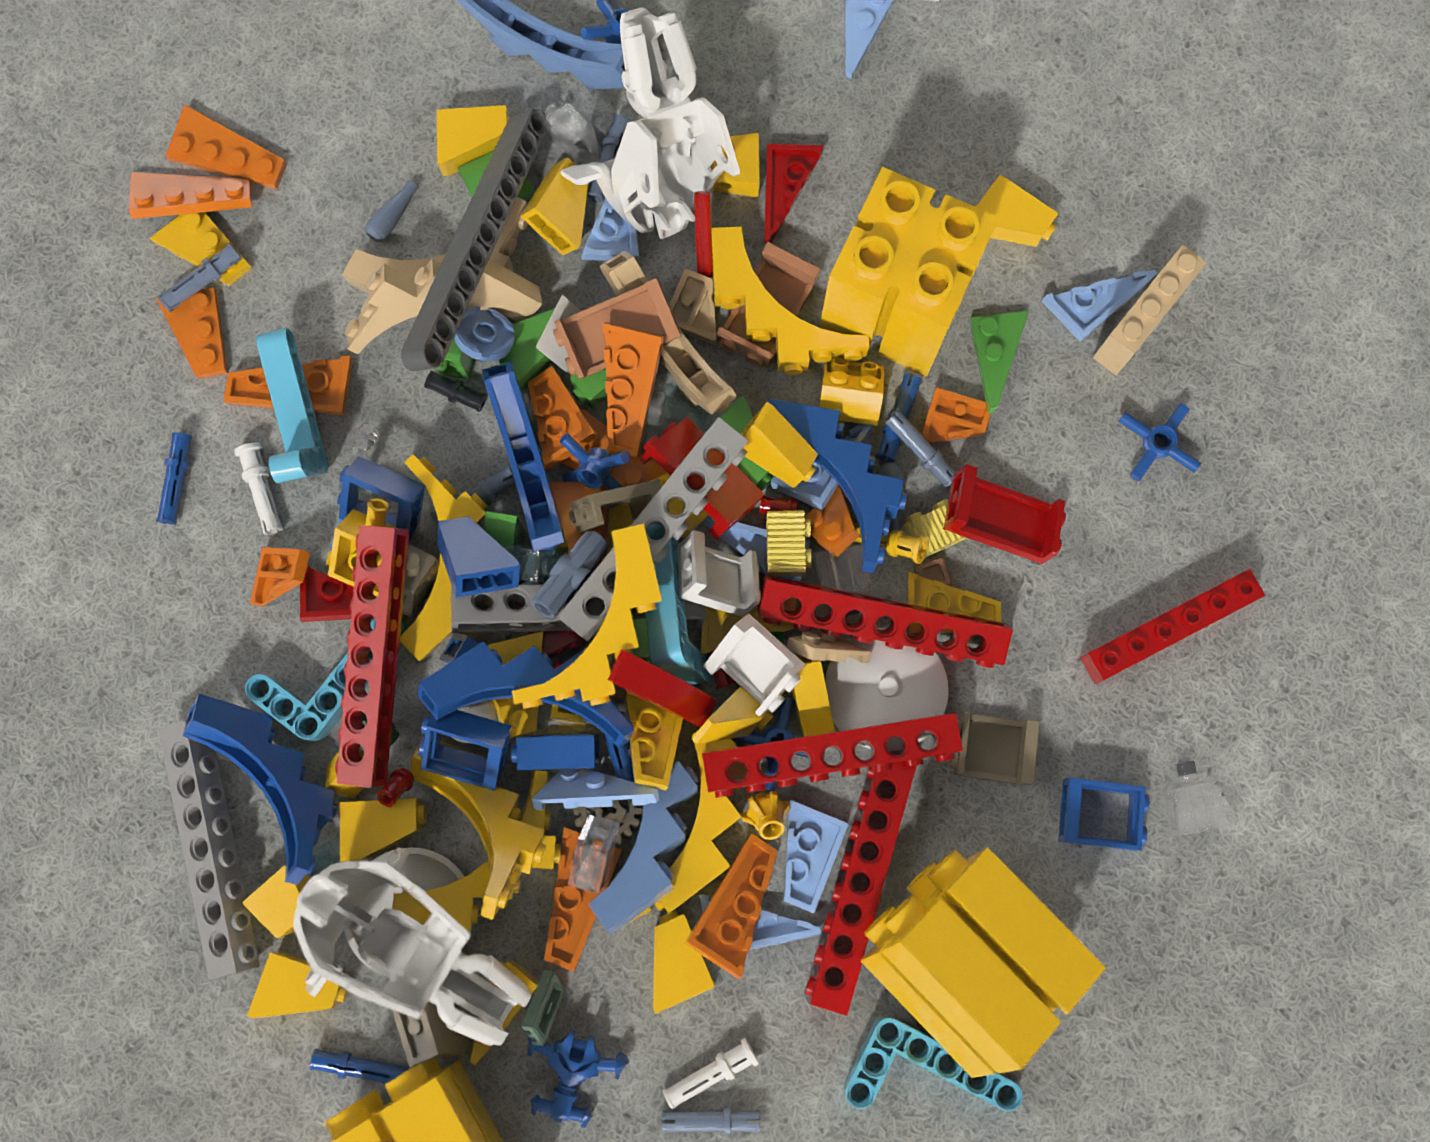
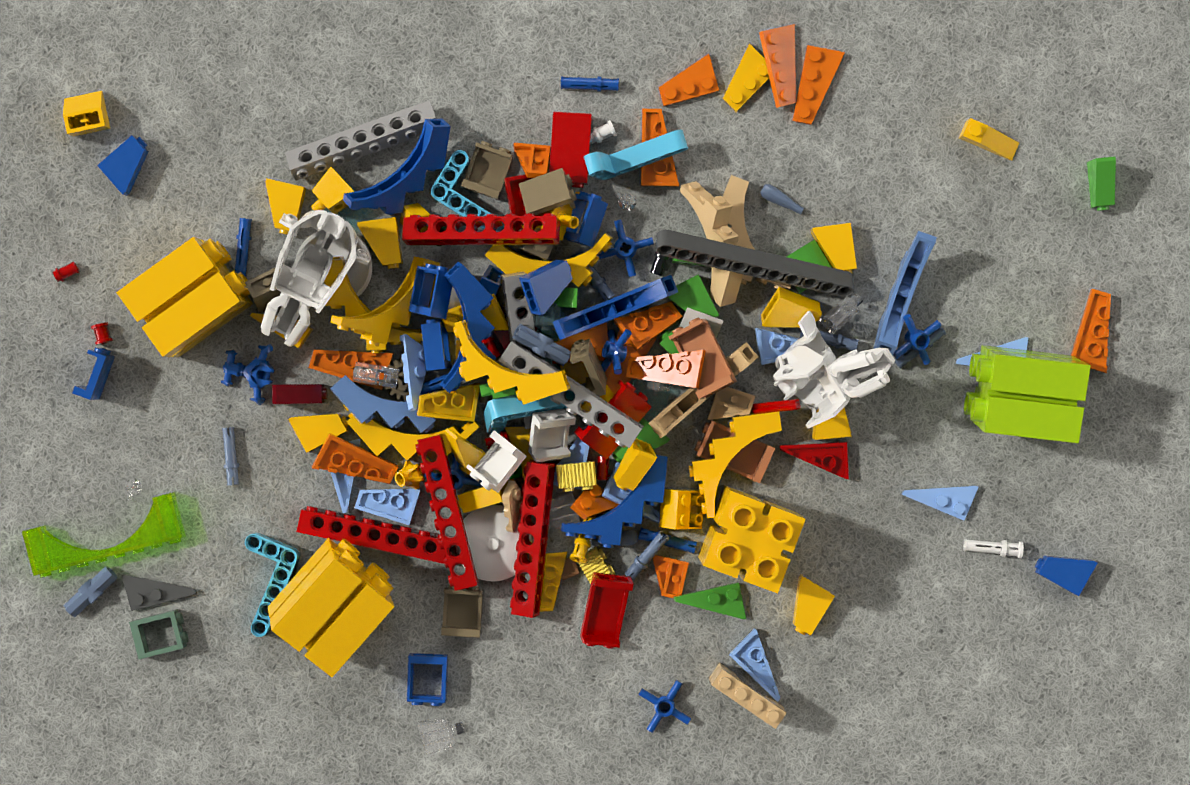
camera: 90 degrees right, 10 degrees up
sand blue pin [158,243,242,312] -> none
red pin [376,768,414,808] -> none
medium blue tile [454,307,514,361] -> none
sand green tile [521,970,565,1046] -> none
red slope [608,650,717,728] -> none
white pin [663,1038,759,1110] -> none
red brick [1080,569,1266,684] -> none
none -> dark red slope [272,384,328,404]
none -> dark tan panel [461,141,513,200]
none -> dark tan panel [519,168,577,216]
none -> red panel [549,112,593,188]
none -> blue bar [598,220,654,277]

